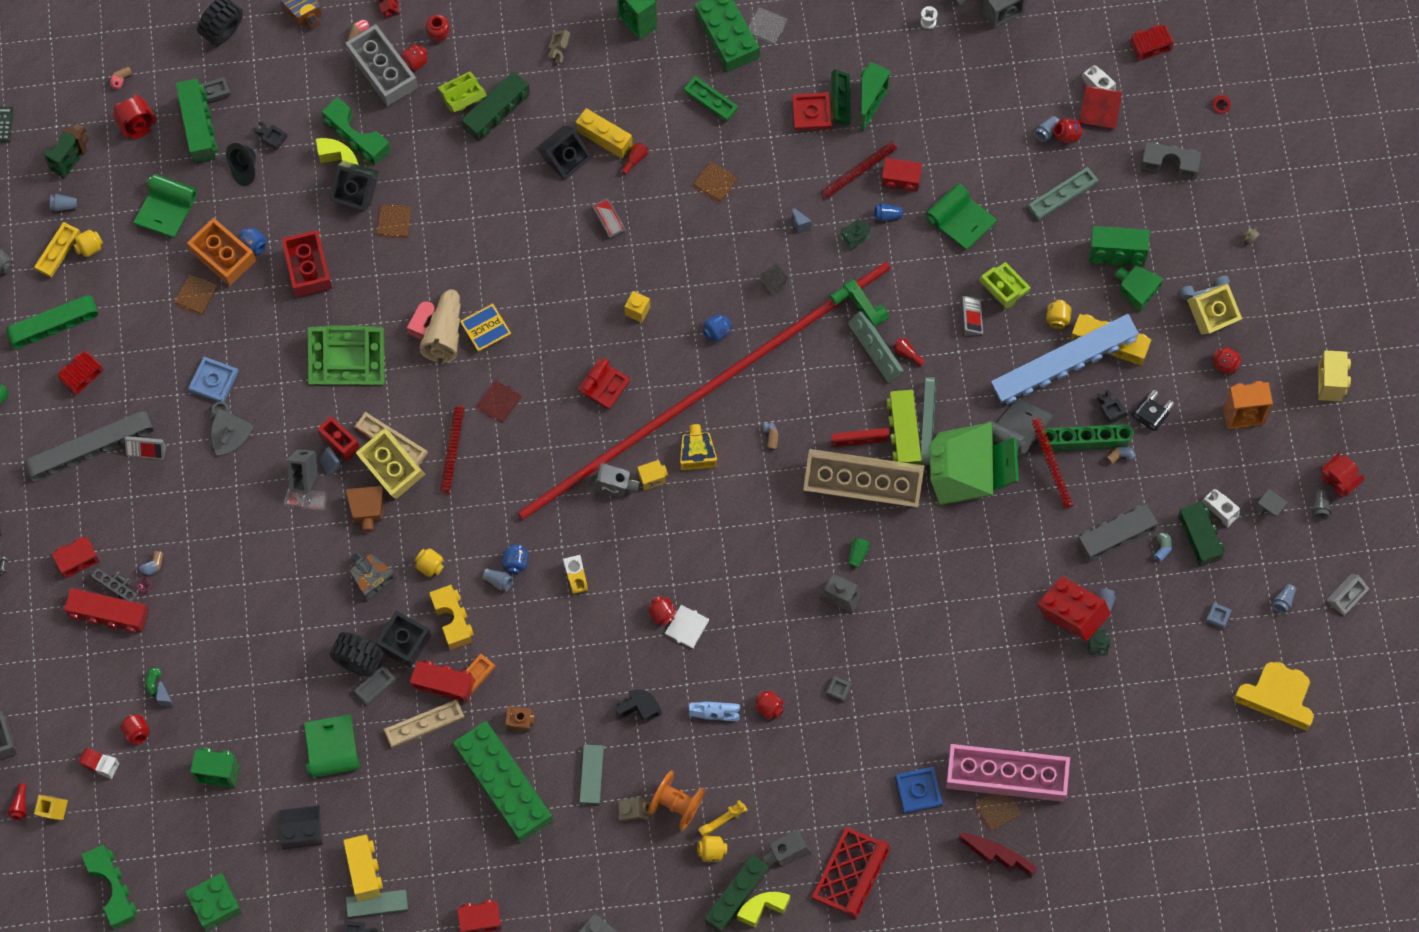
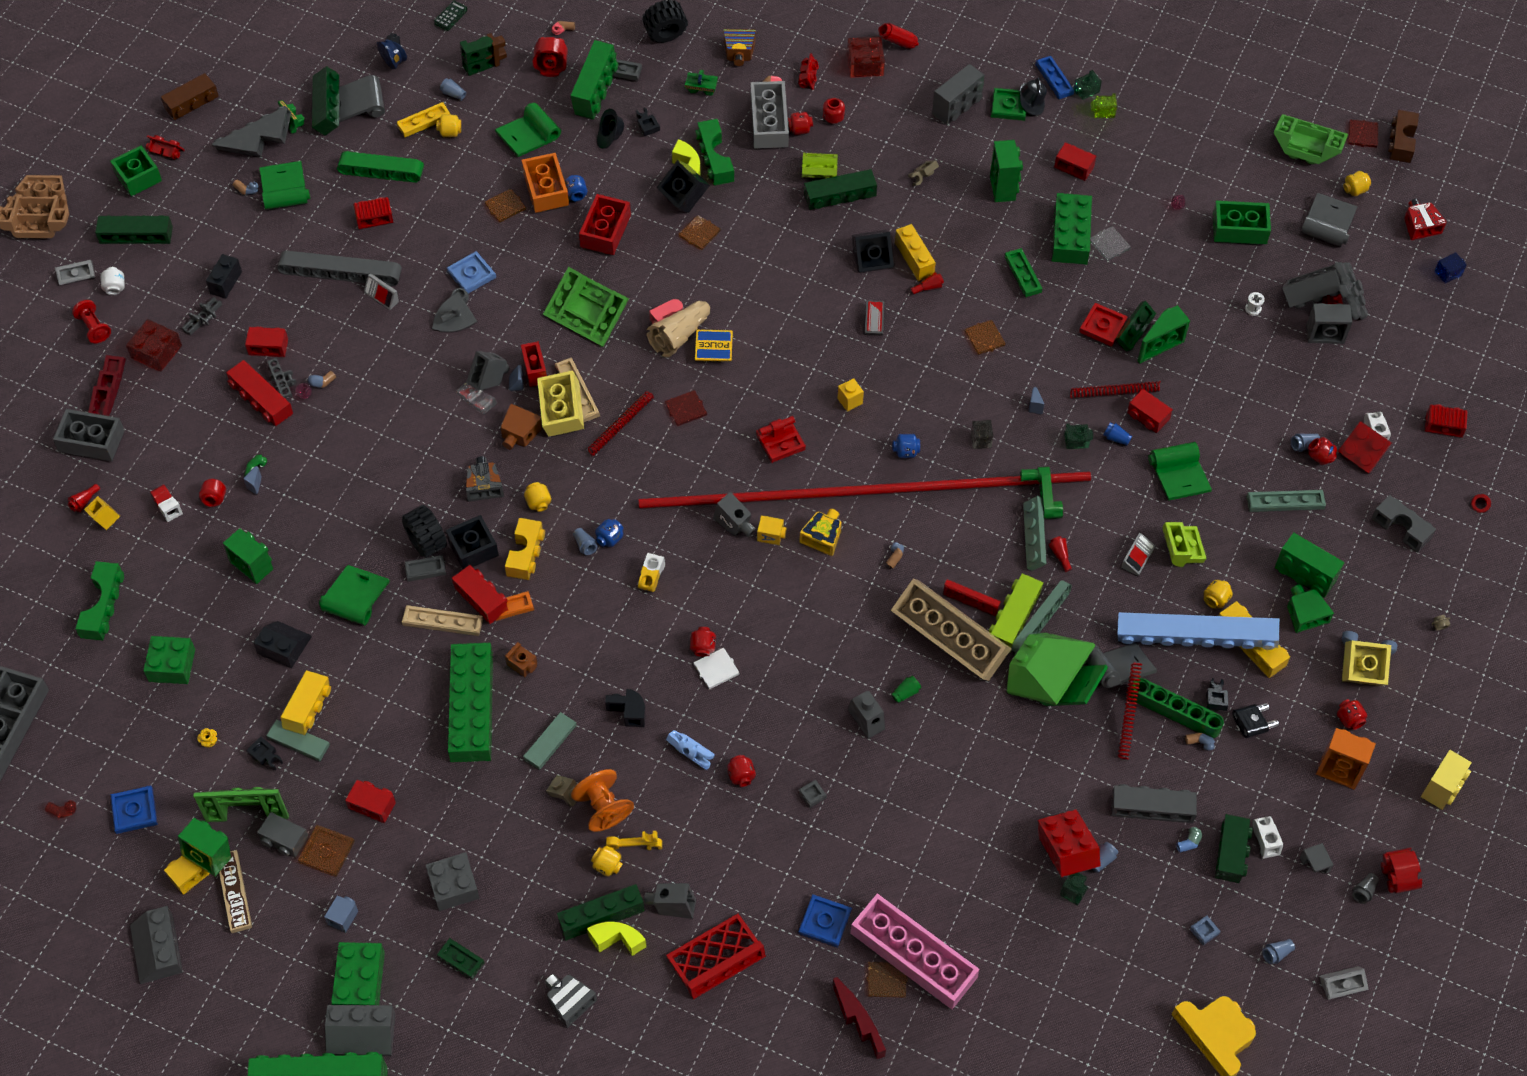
camera: 30 degrees right, 10 degrees down
none -> green hips [685,69,718,96]

